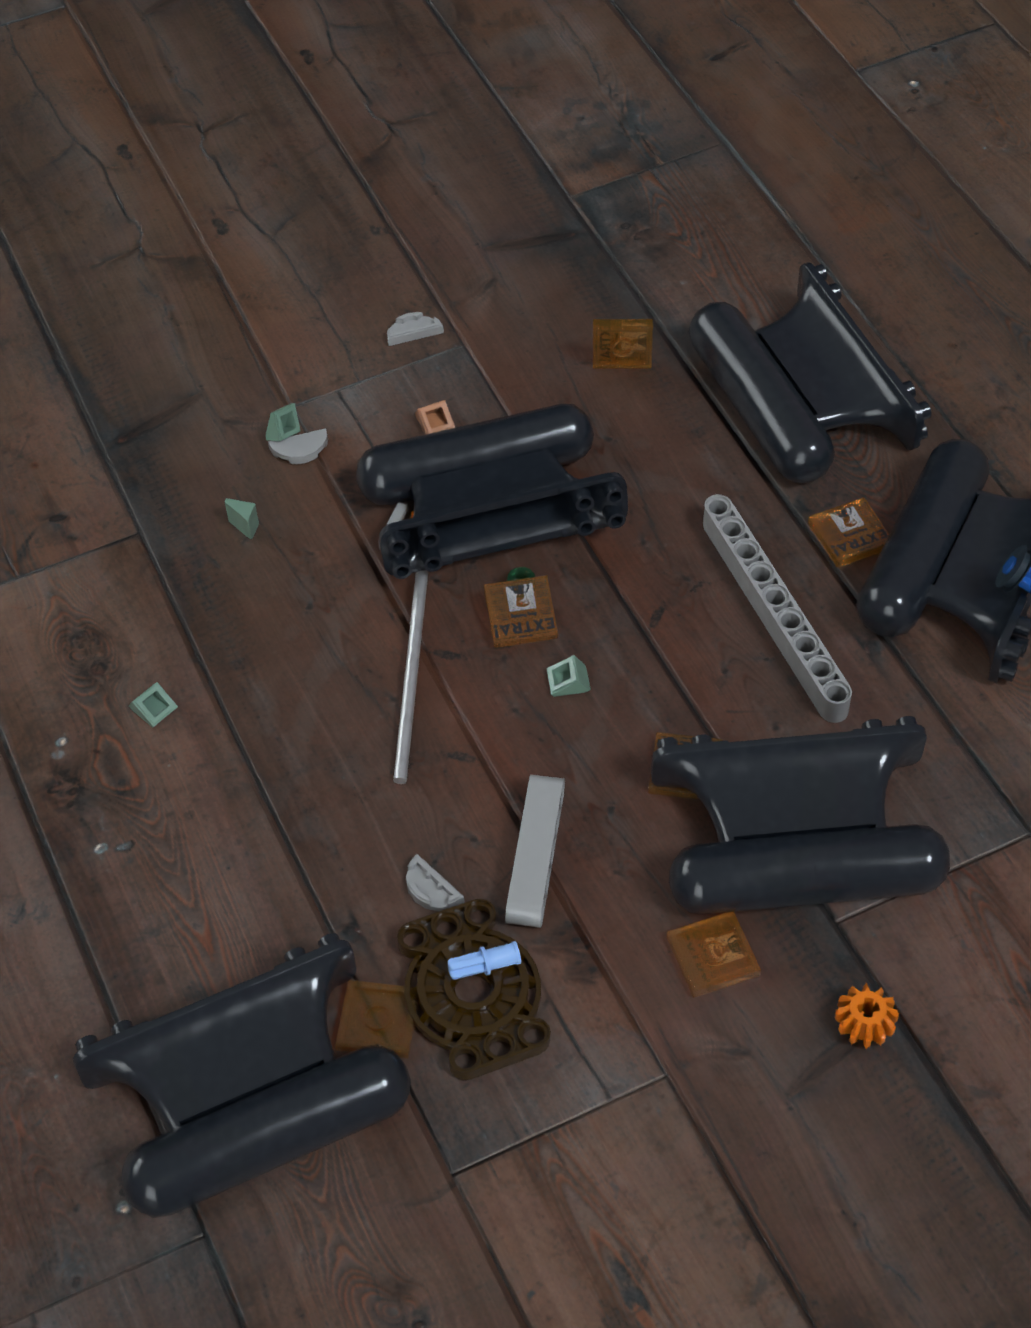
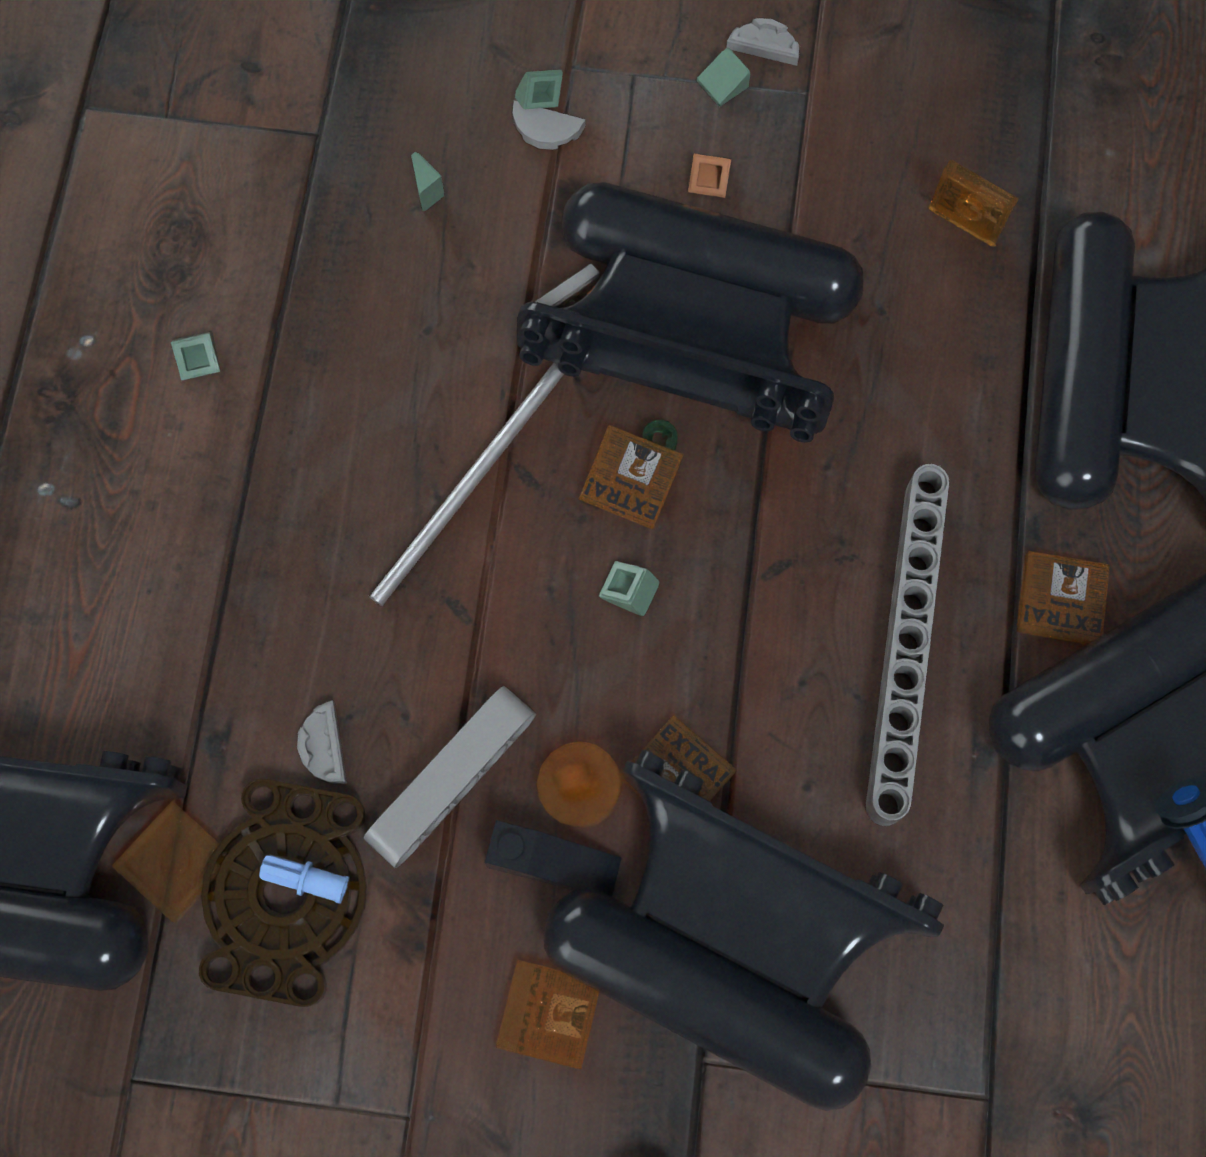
camera: 30 degrees right, 20 degrees up
none -> black slope [484,820,622,897]
none -> clear orange tile [537,741,623,828]
none -> sand green slope [697,48,750,107]

